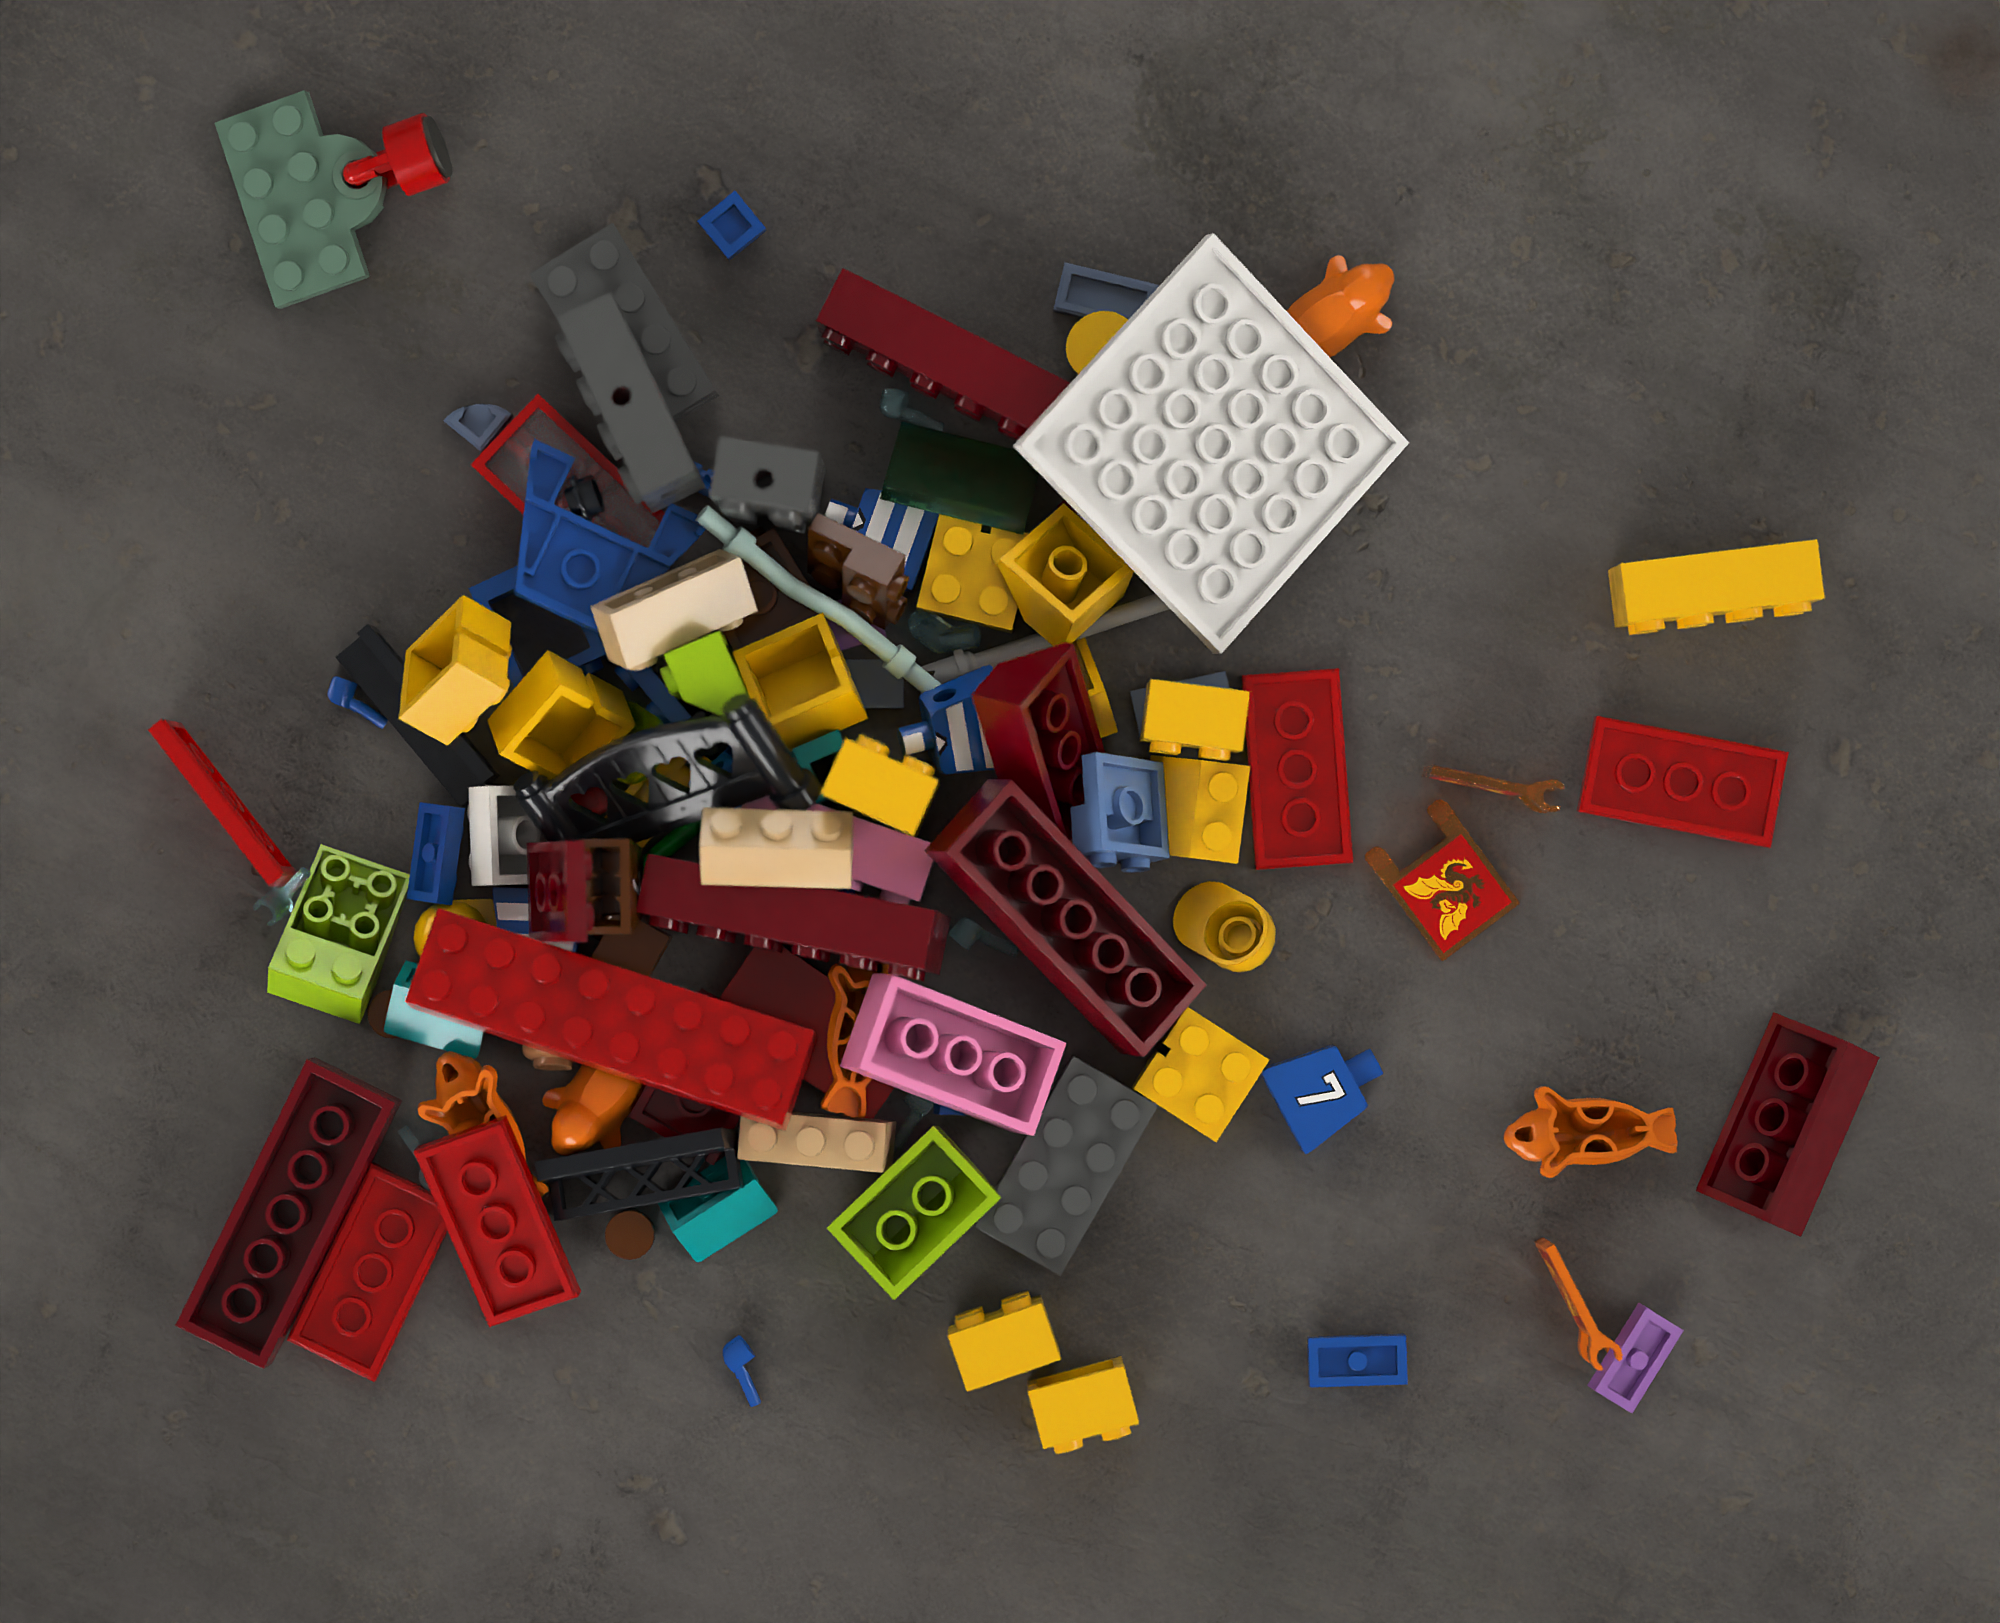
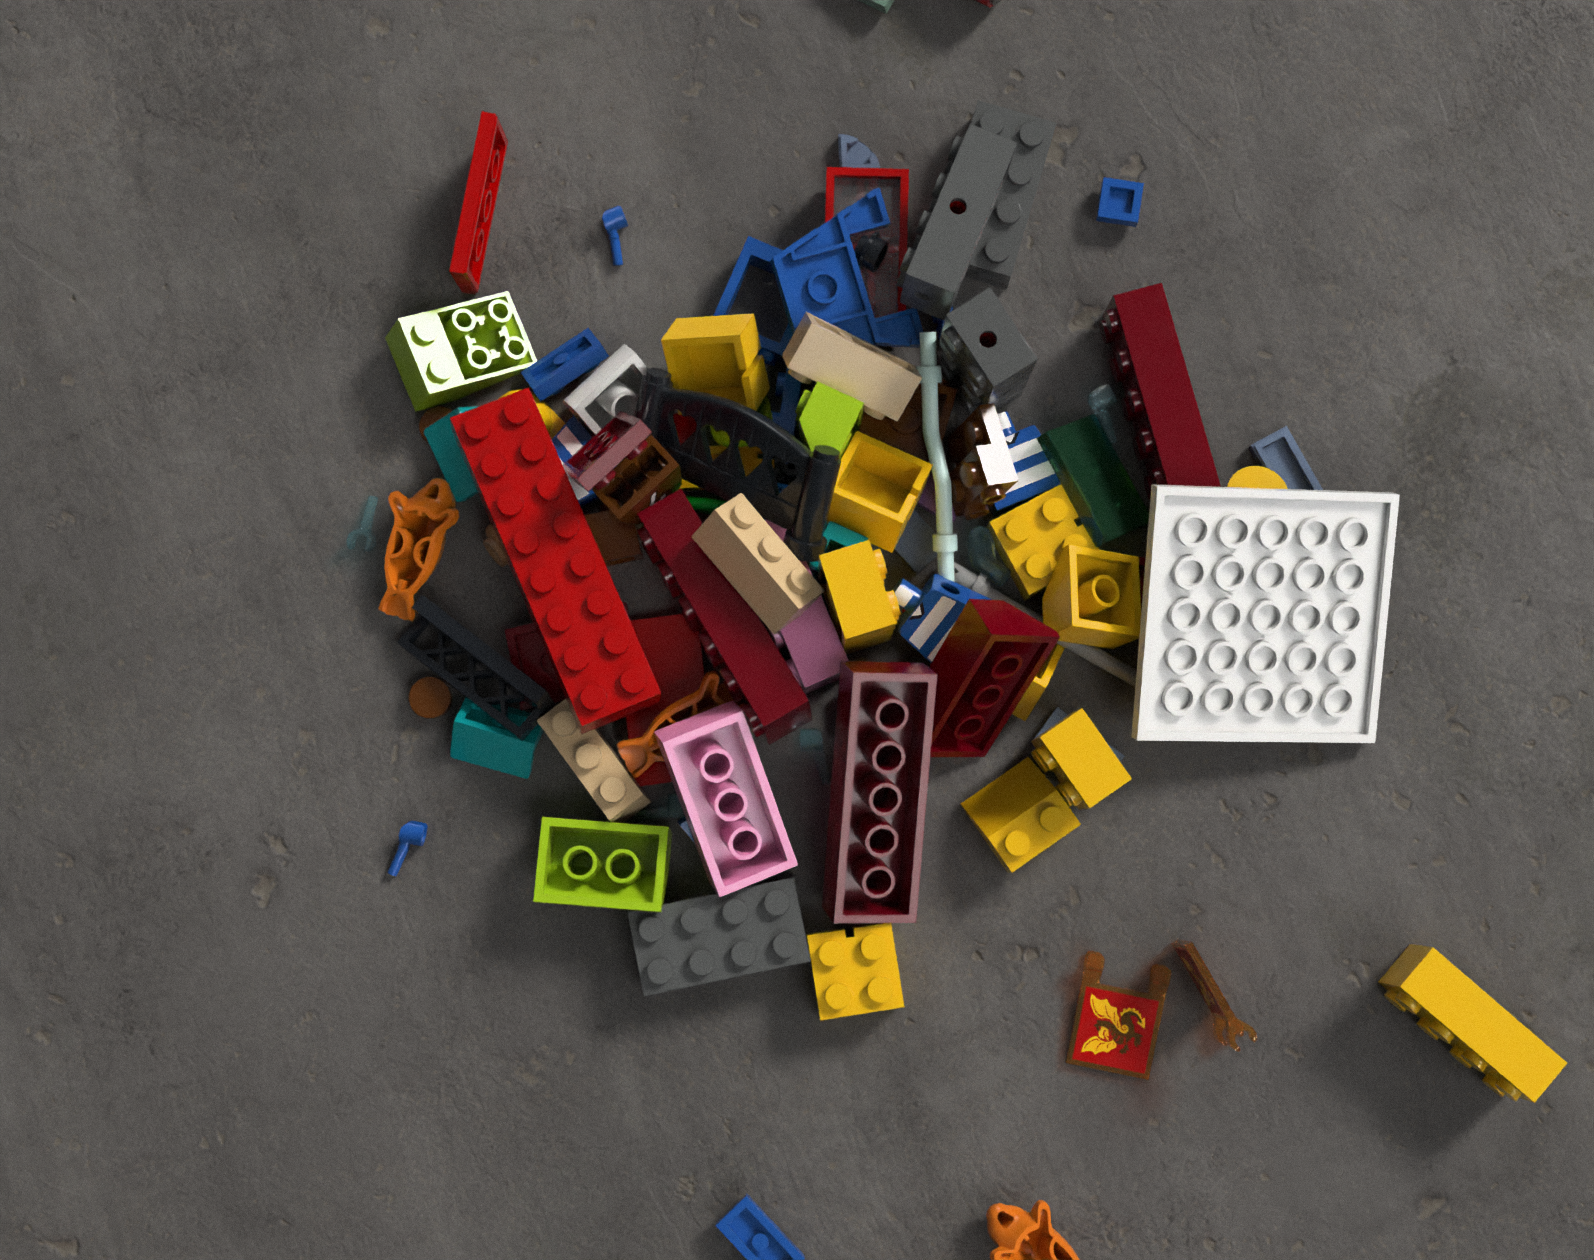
camera: 55 degrees right, 5 degrees down
dark red brick [175,1057,402,1369] -> none
clear light blue hand [253,867,311,926] -> none
red tile [287,1162,448,1382] -> none
black fence [336,624,500,807] -> none
yellow piece [399,595,512,746] -> none
red tile [413,1115,581,1327] -> none
orange animal [542,1064,646,1156] -> none
yellow piece [948,1290,1061,1392] -> none
yellow piece [1027,1356,1139,1454] -> none
medium blue plate [1070,752,1170,873] -> none
yellow cap [1173,882,1276,972] -> none
red tile [1241,668,1353,870] -> none
blue torso [1261,1044,1383,1154] -> none
orange animal [1287,255,1395,358] -> none
red tile [1577,716,1789,848] -> none

